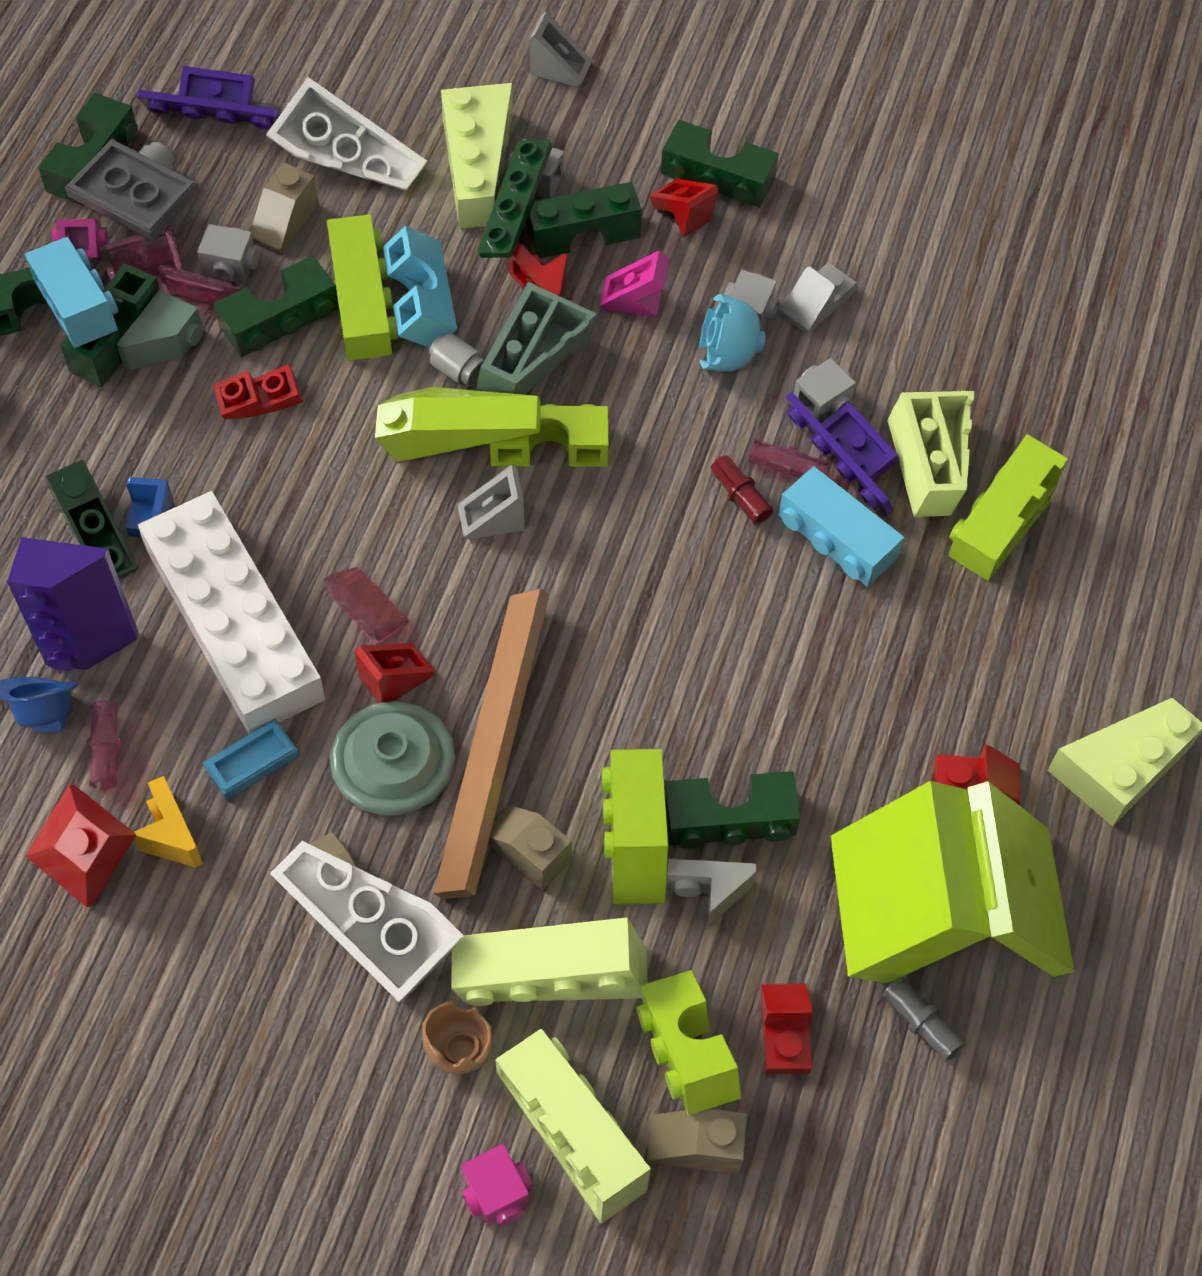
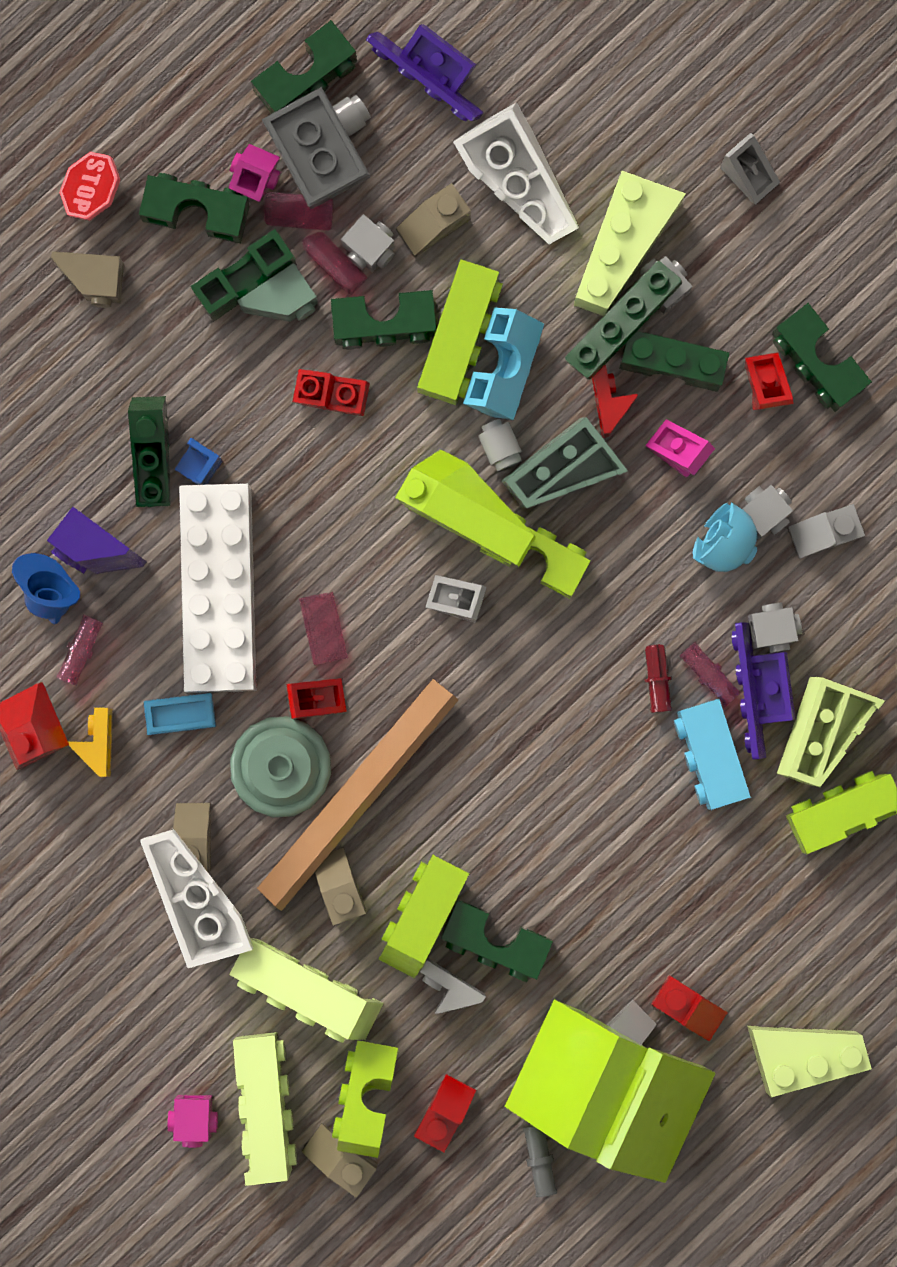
camera: 30 degrees right, 25 degrees up
medium azure brick [24,237,118,348] -> none
medium nougat hair [422,1001,493,1074] -> none

